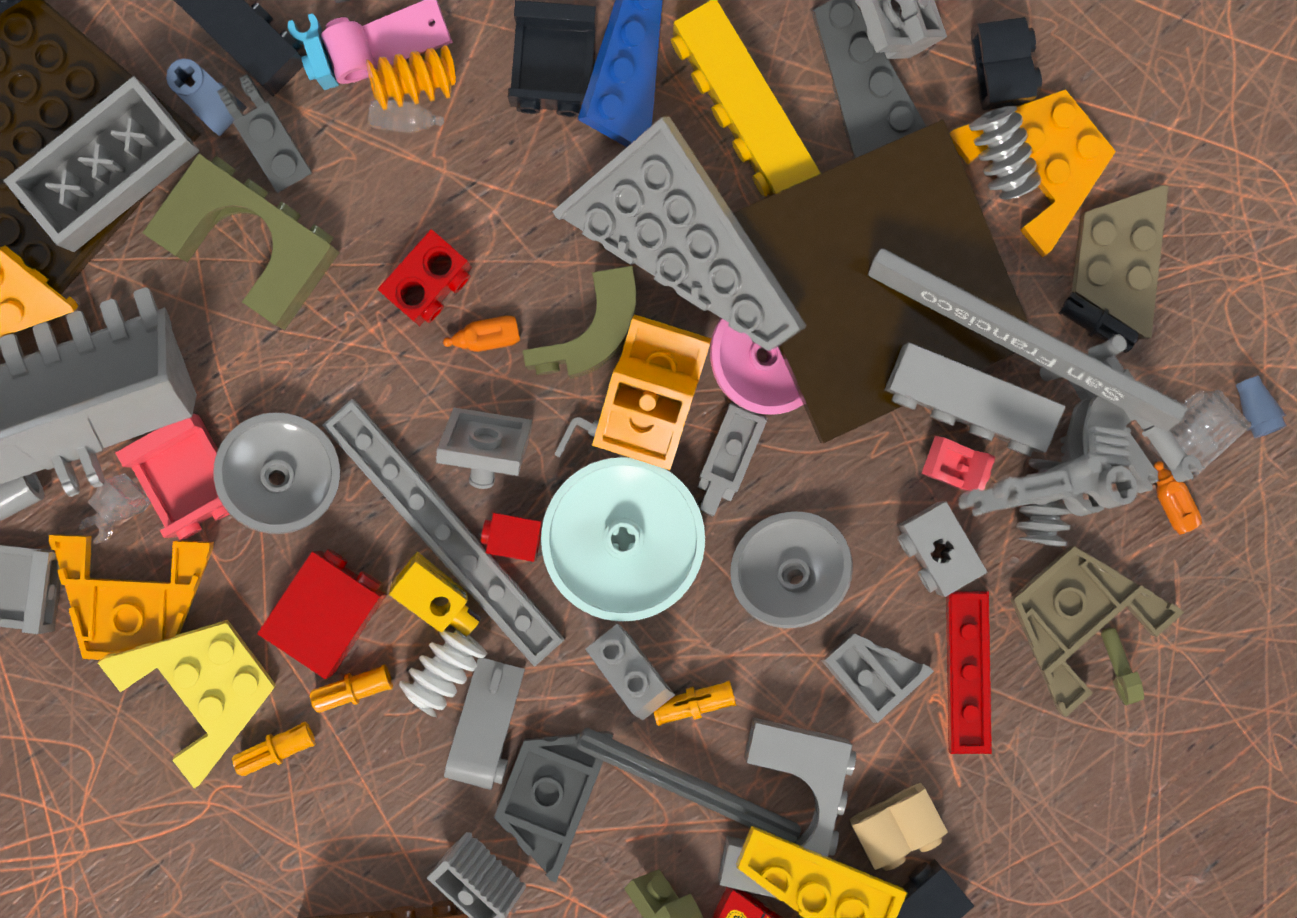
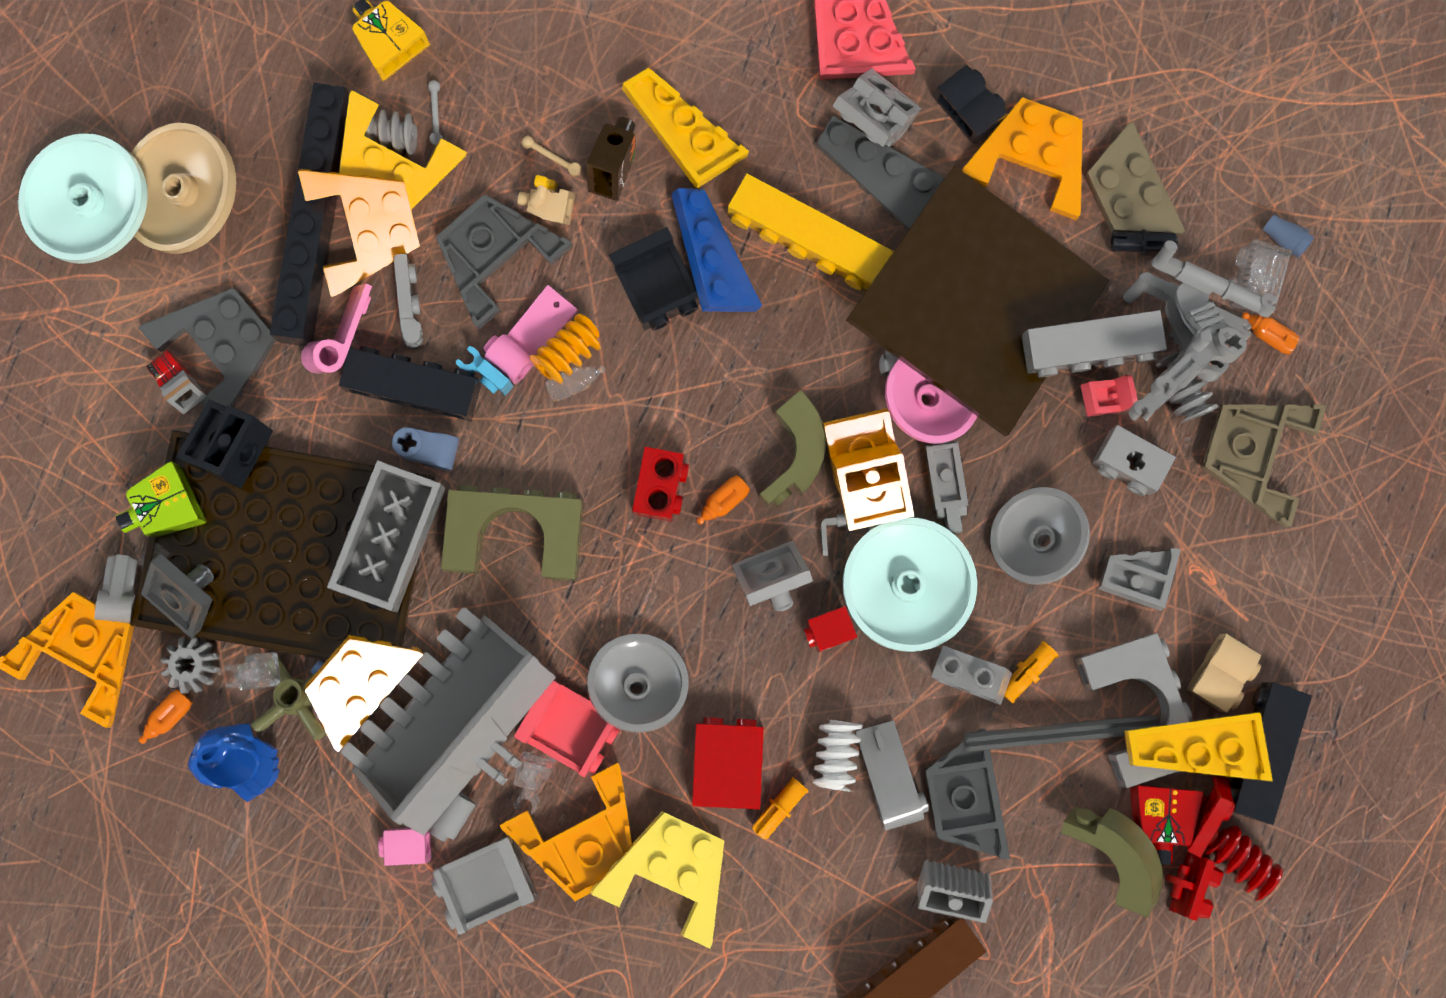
camera: 30 degrees left, 5 degrees down
dark grey hinge [217,74,312,193] -> none
light orange axle [232,721,316,776] -> none
light grey tile [322,399,565,667] -> none
yellow torso [389,551,481,637] -> none
light grey wing [552,117,806,351] -> none
light grey tile [868,249,1188,432] -> none
red tile [946,591,992,754] -> none
light grey piece [969,106,1041,200] -> none
olive bar [1101,627,1144,705] -> none

